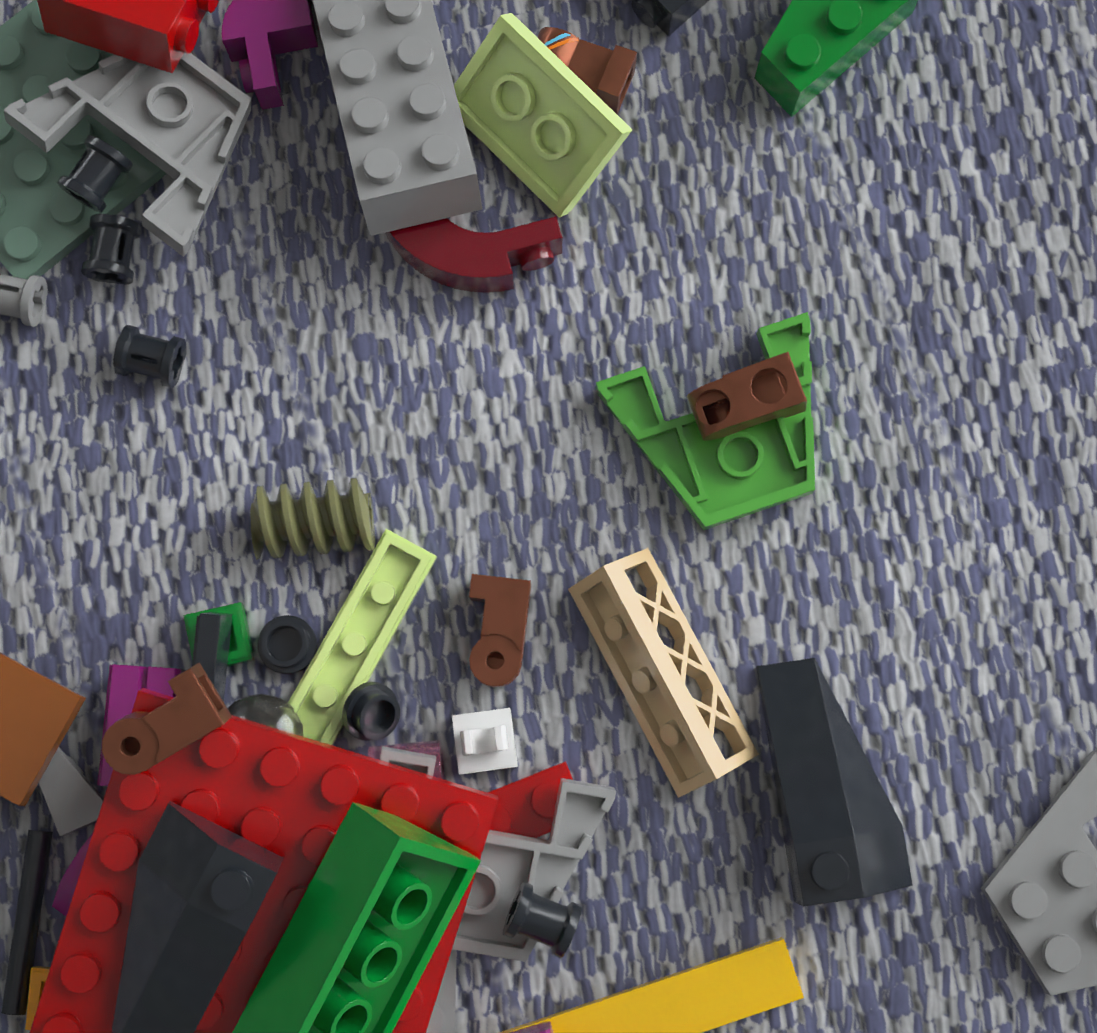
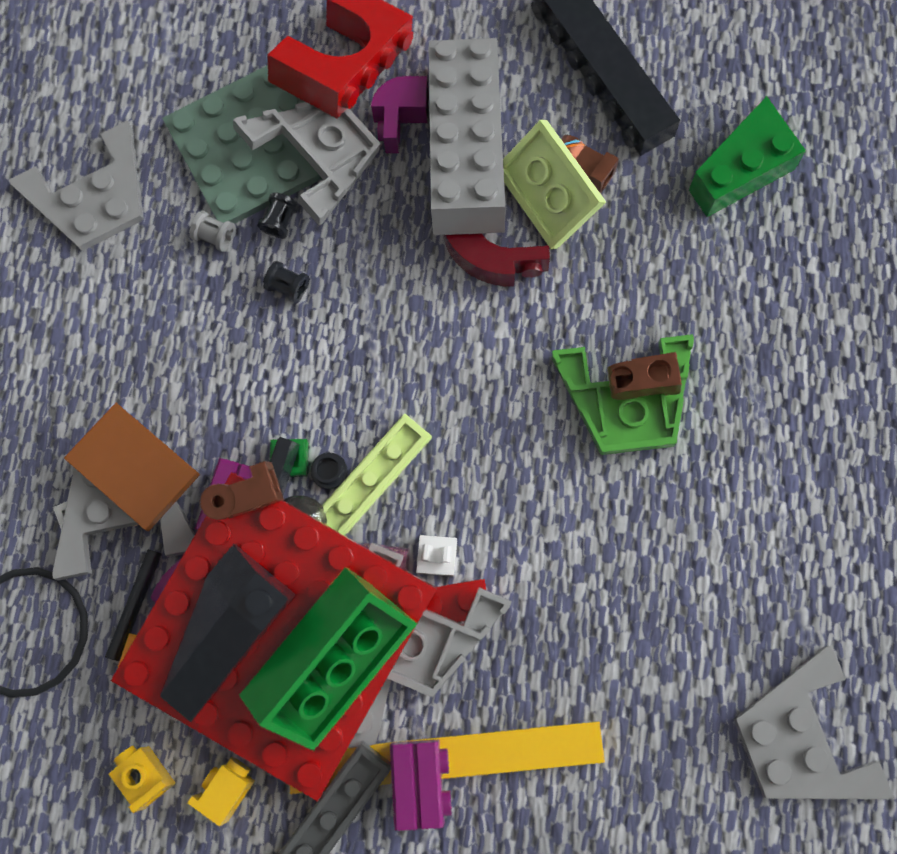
camera: 20 degrees right, 5 degrees down
black bush [57,135,133,213] -> none
olive piece [250,478,375,560] -> none
black plate [342,682,400,741] -> none
copper leg [469,574,531,688] -> none
black bush [502,882,582,958] -> none
tan fence [568,548,759,798] -> none
black wedge [756,658,913,906] -> none

